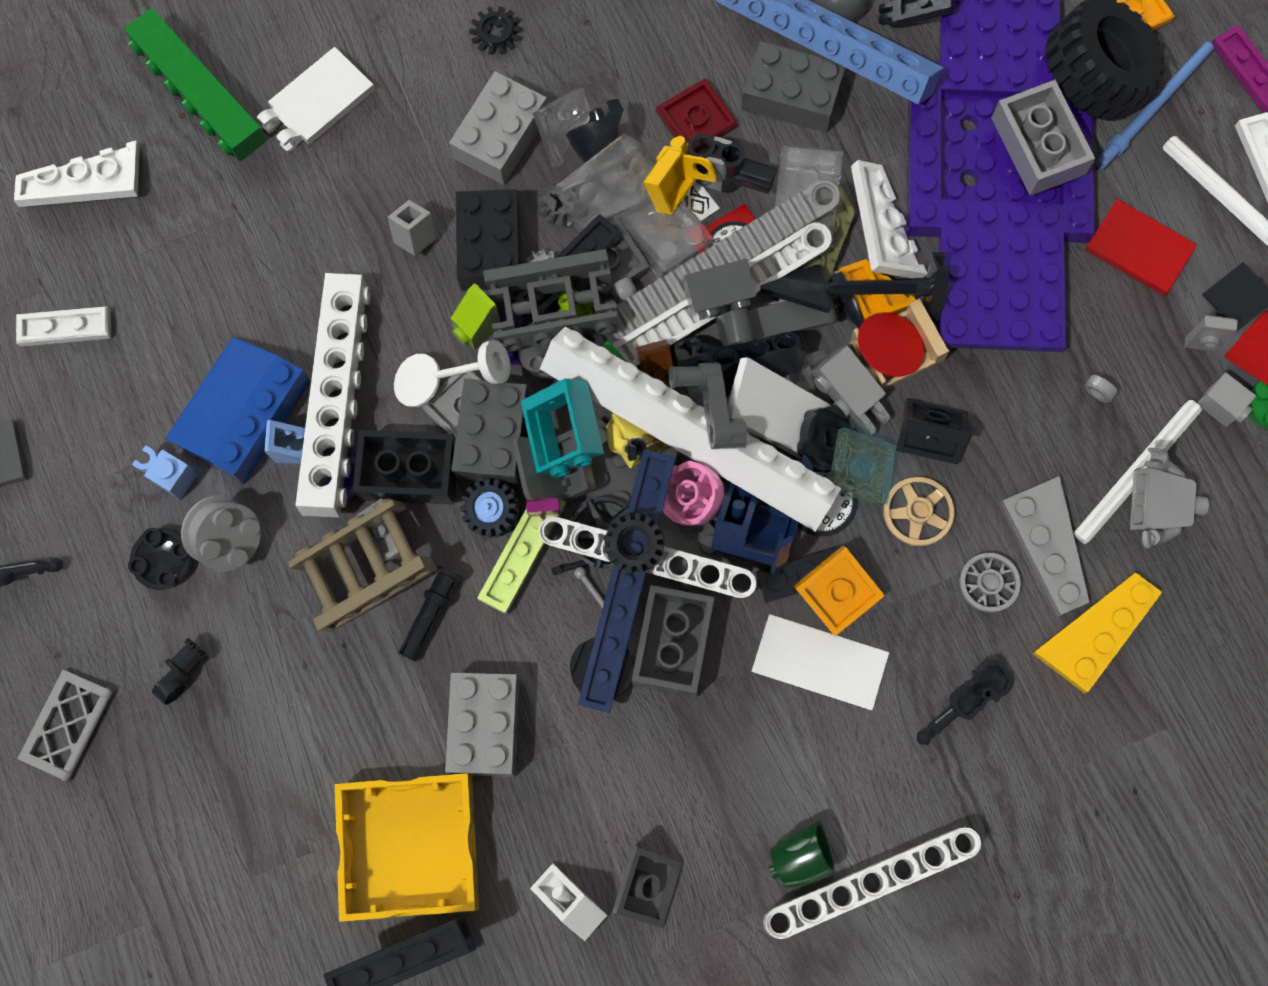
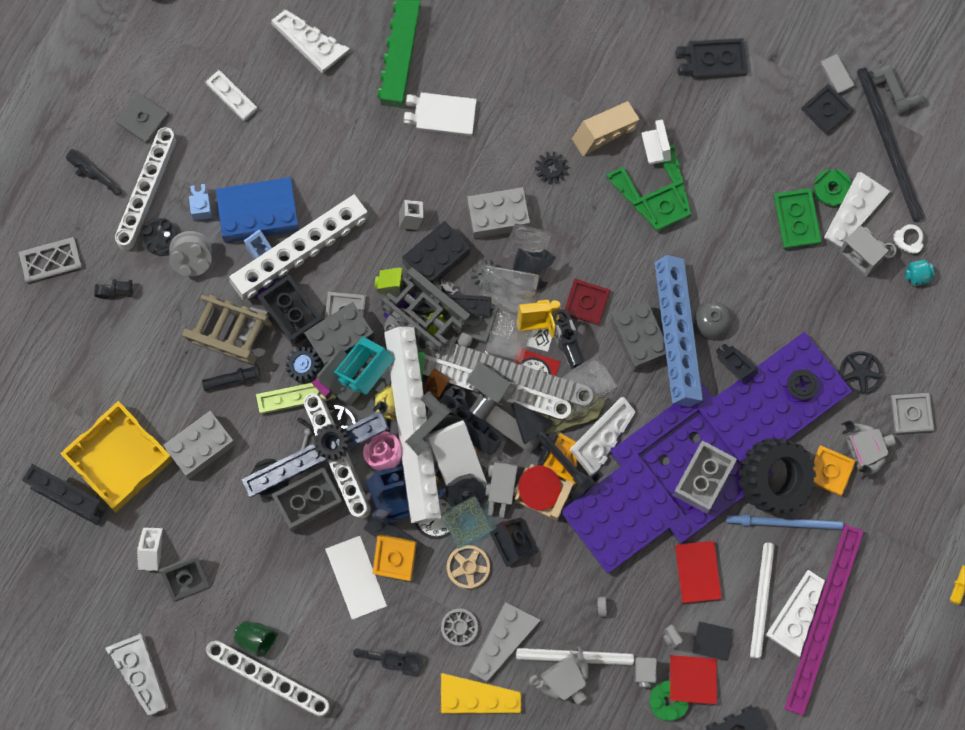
camera: 45 degrees right, 0 degrees up
white piece [394,339,510,407] -> none
none -> white beam [115,127,176,251]

